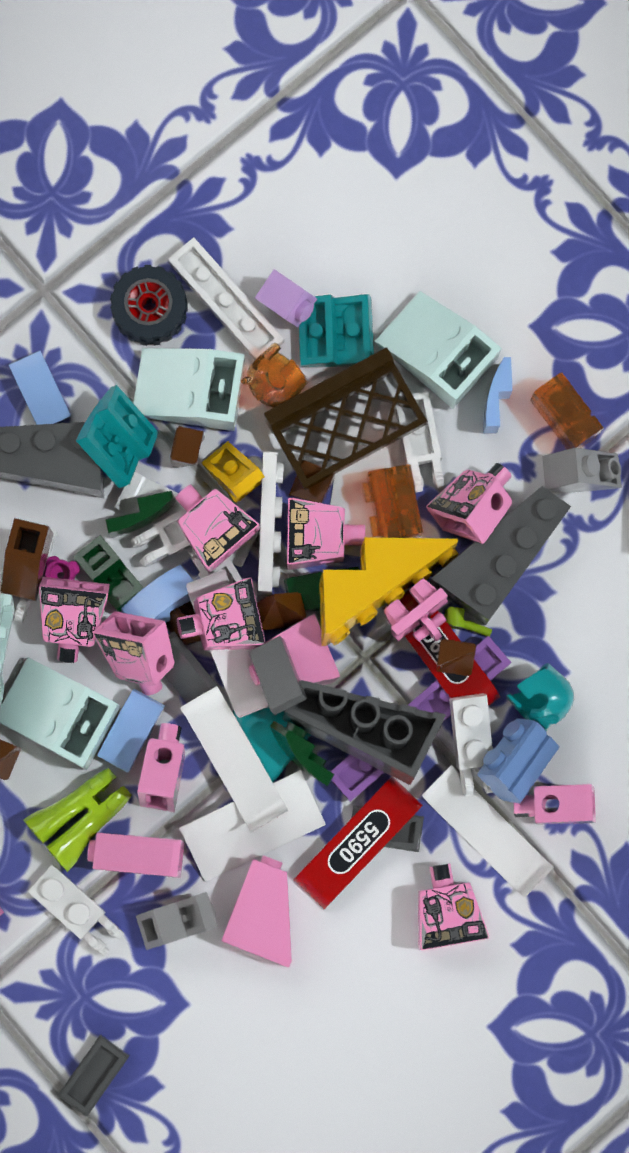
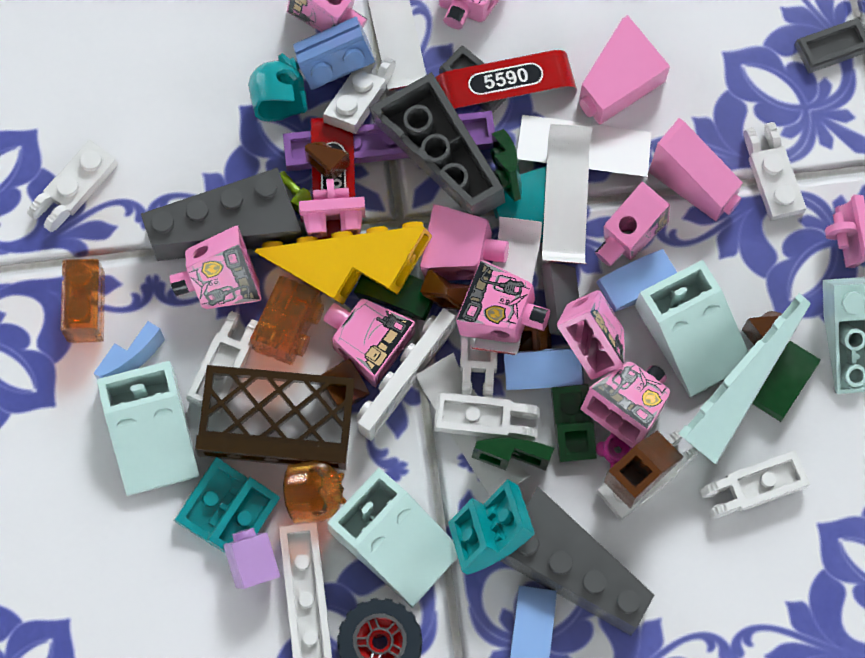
camera: 145 degrees left, 10 degrees down
lime piece [23,768,132,872] -> none
light grey brick [136,892,218,950] -> none
reddish brown slope [170,426,205,468] -> none
bright pink torso [175,484,260,574] -> none
yellow slope [202,441,265,503] -> none
dark grey tile [249,636,307,715] -> none
light grey slope [542,448,622,493] -> none

